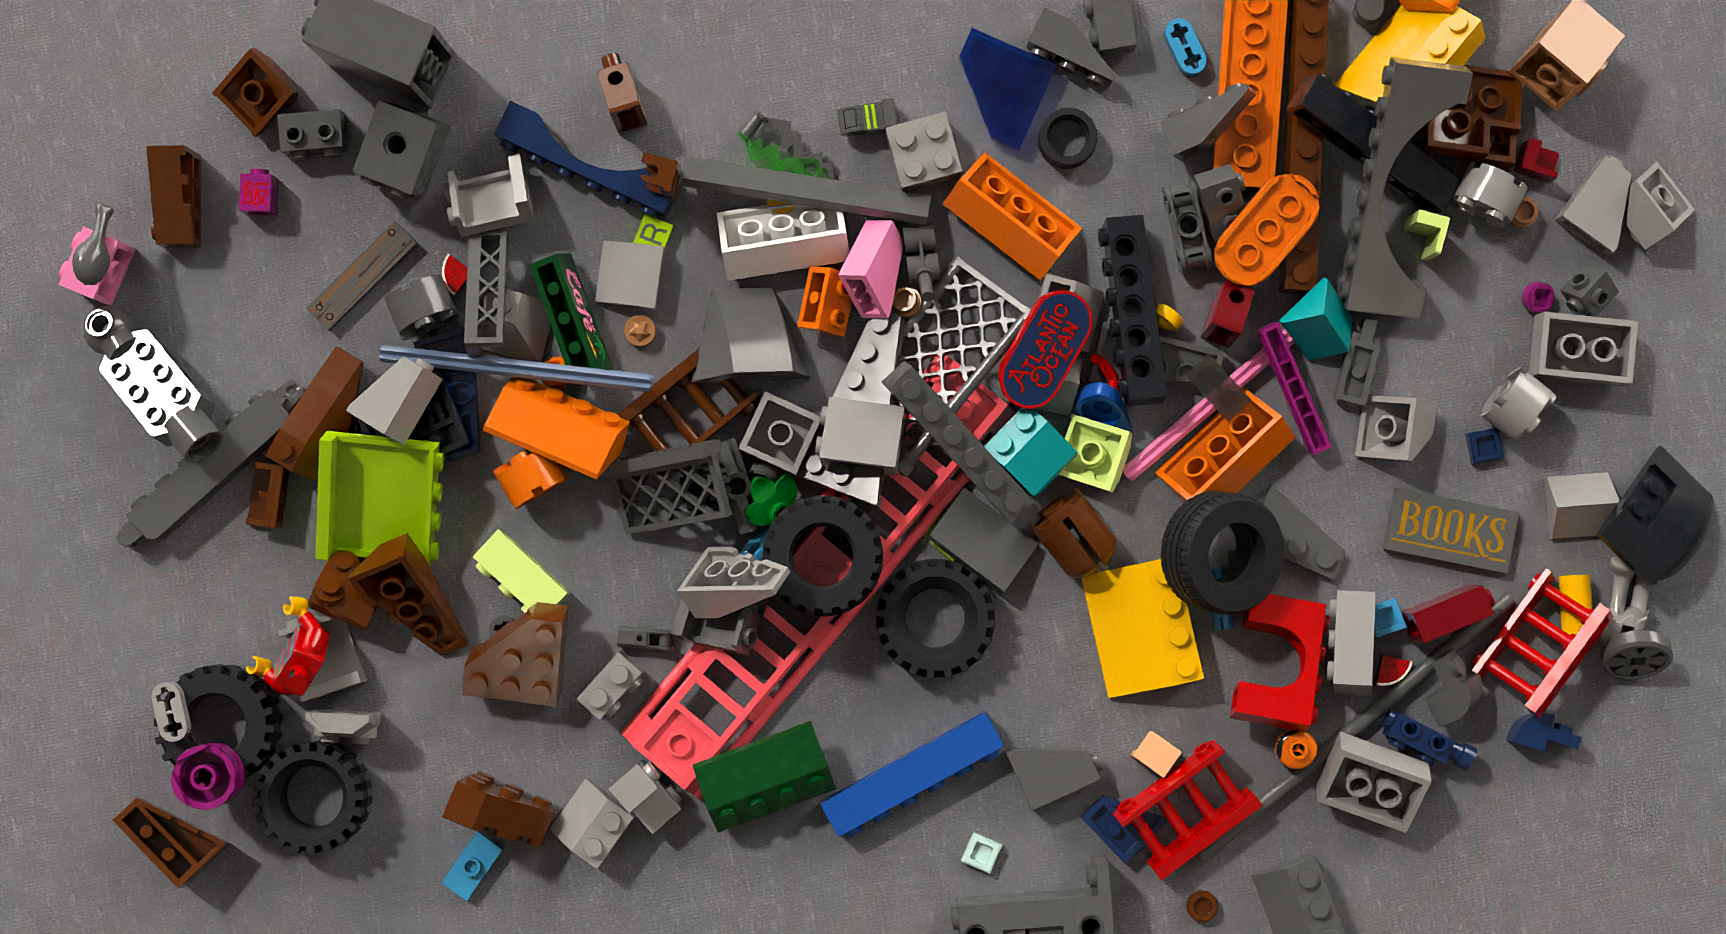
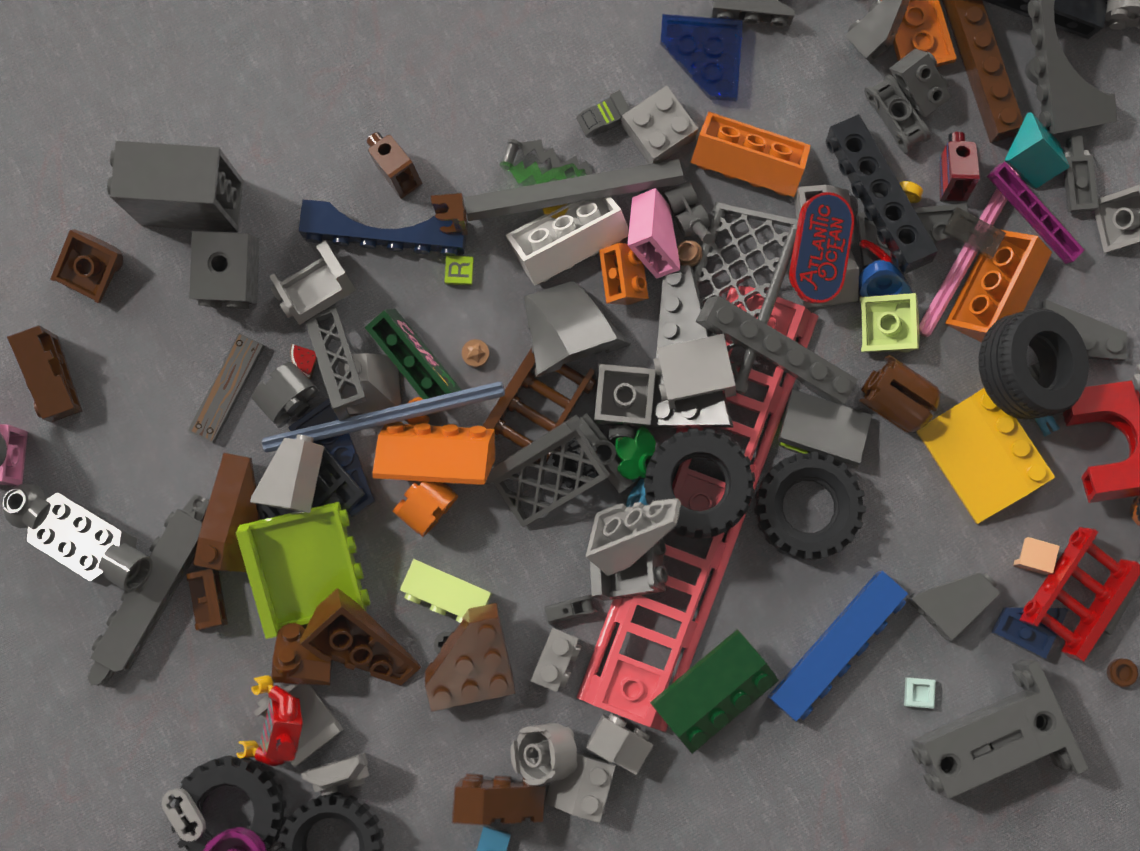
camera: 15 degrees left, 5 degrees down
magenta brick [239,169,279,216] -> none
dark grey brick [277,109,349,161] -> none
light grey slope [595,241,664,309] -> none
teal slope [984,408,1079,498] -> none
black tyre [1038,107,1097,169] -> none
orange tile [1214,174,1320,286] -> none
yellowish green panel [1403,210,1450,261] -> none
none -> light grey brick [510,723,577,785]

